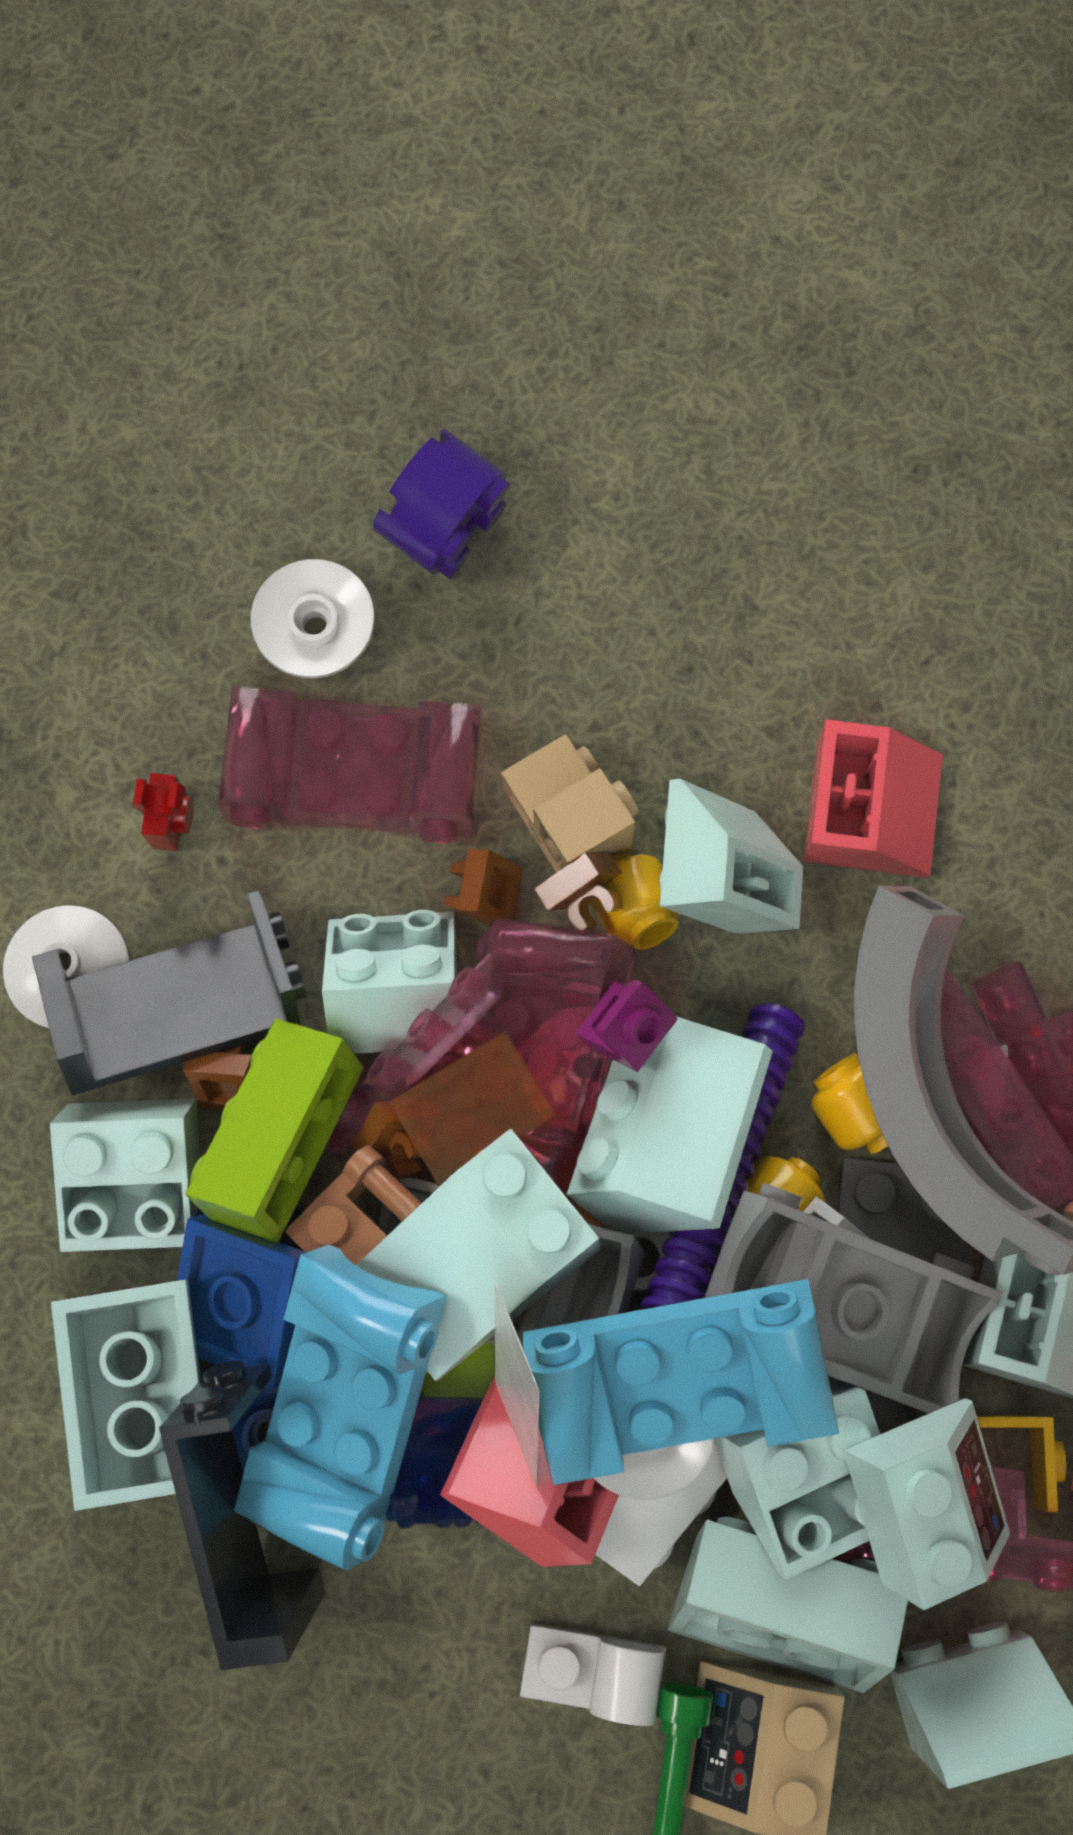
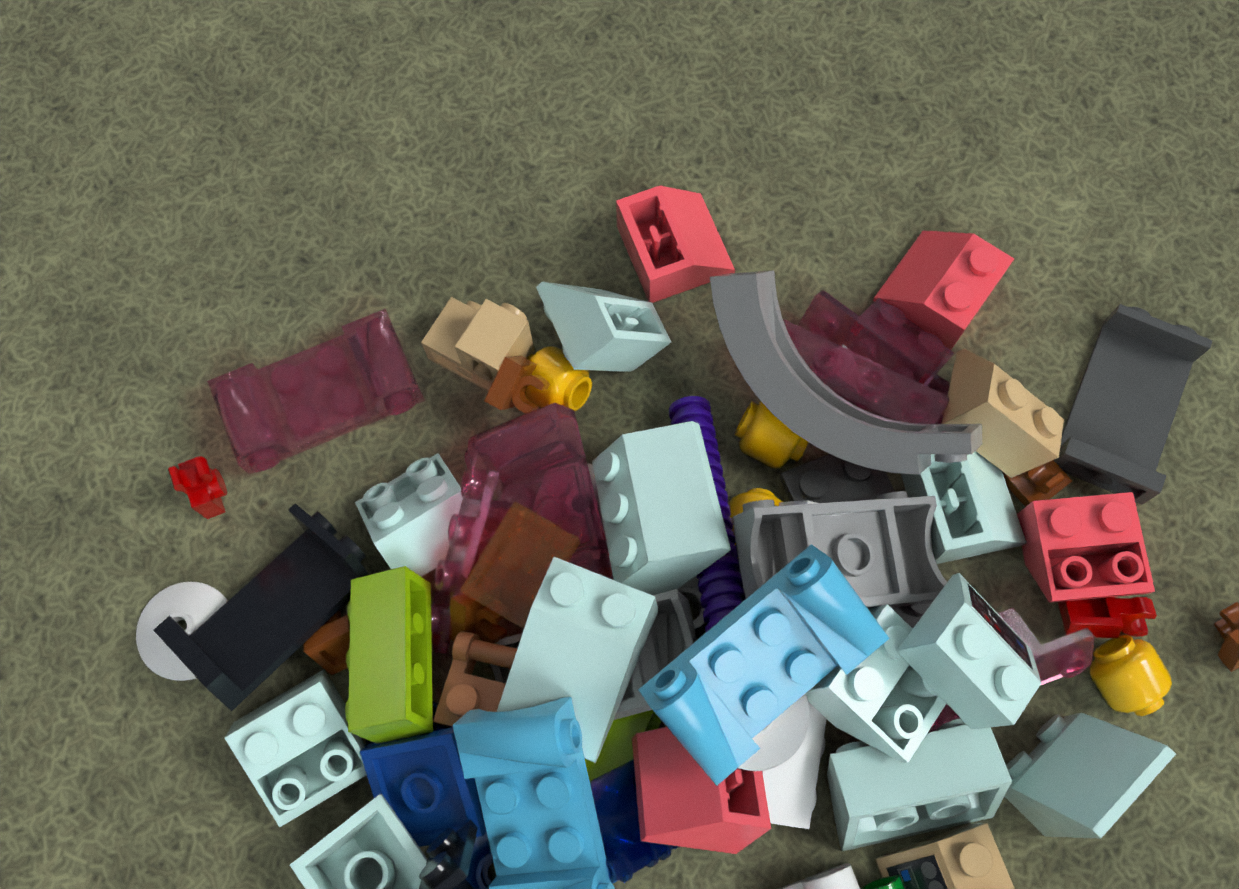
camera: 30 degrees left, 5 degrees down
white dish [251,559,375,679] -> none
dark purple brick [373,429,510,579] -> none
dark orange tile [443,849,523,928] -> none
white sticker [495,1283,539,1486] -> none
magenta bracket [575,980,678,1072] -> none
yellow bracket [977,1415,1066,1512] -> none

